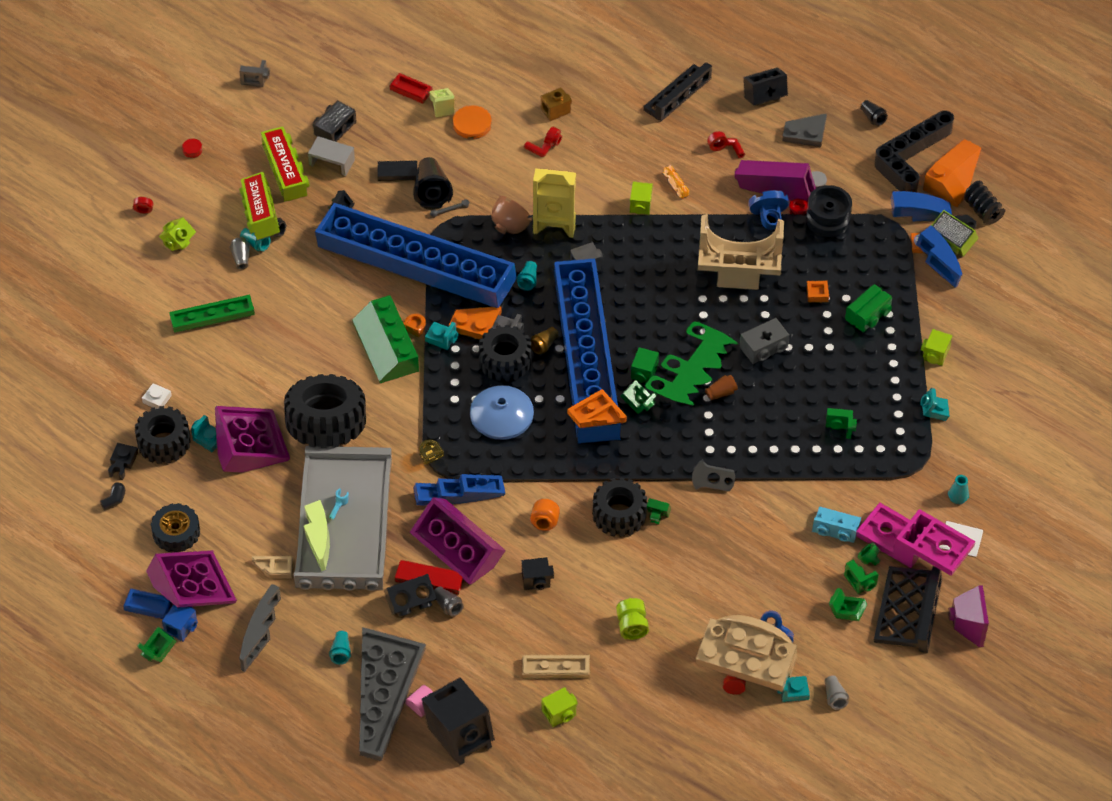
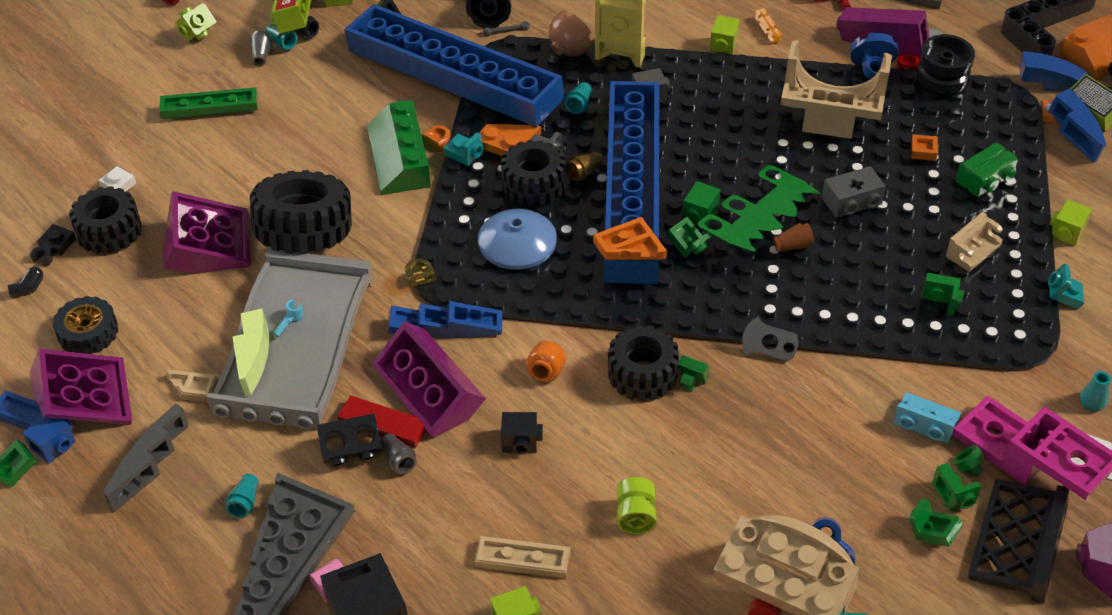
camera: 10 degrees right, 5 degrees down
teal bracket [191,415,217,453] -> none
none -> tan hinge [946,212,1003,272]

